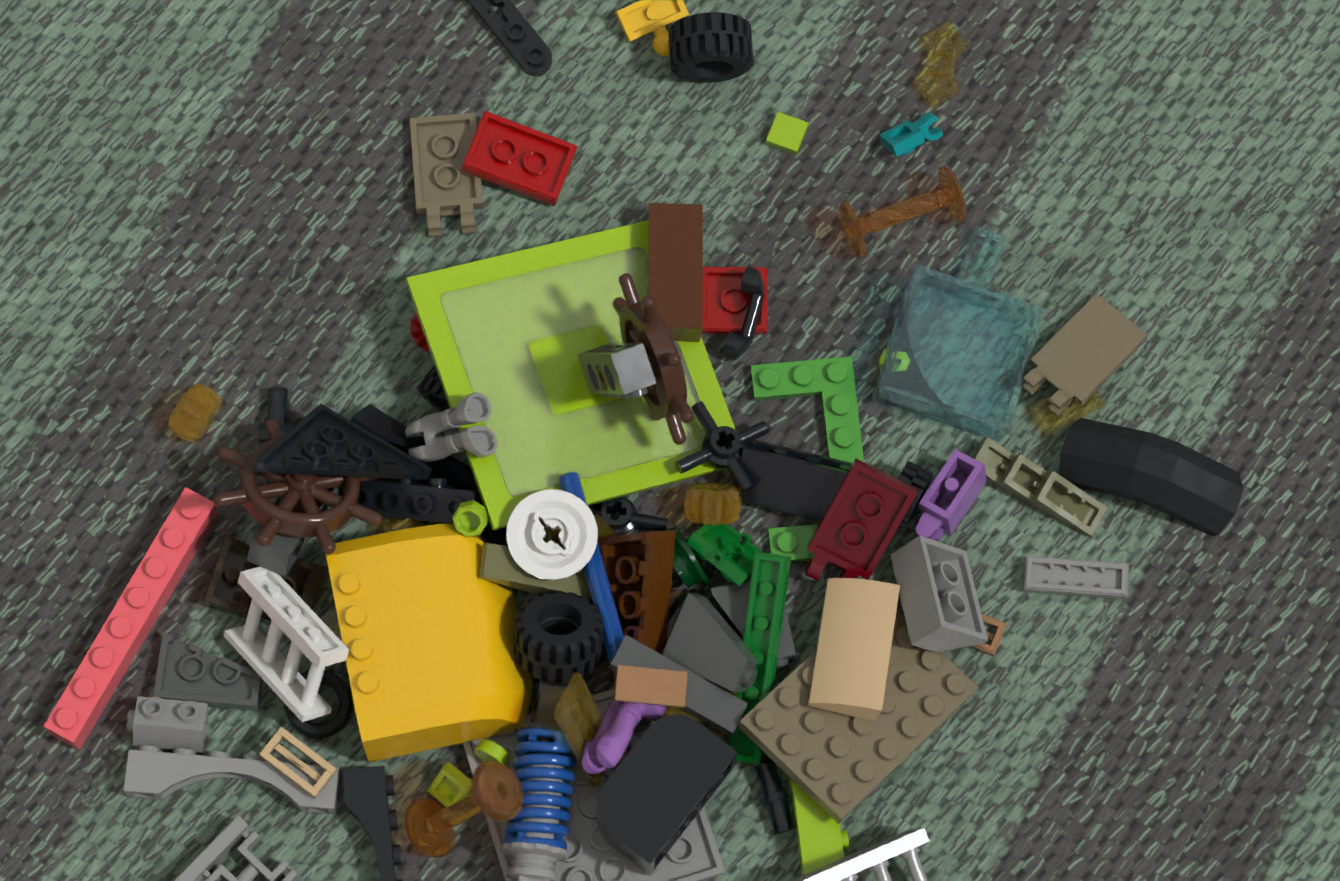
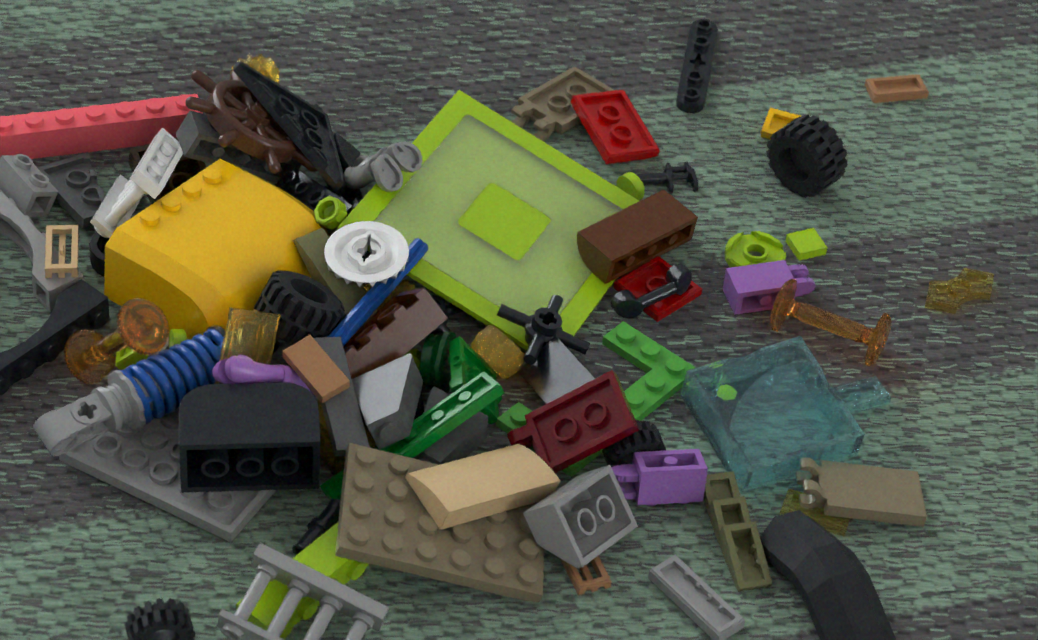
camera: 45 degrees right, 30 degrees down
reddish brown brick [577,273,694,445] -> none
teal plate [879,112,943,157] -> none
none -> lime tile [616,172,645,200]
none -> black piece [621,162,698,193]
none -> medium lavender hinge [723,260,816,315]
none -> lime tile [724,231,786,268]

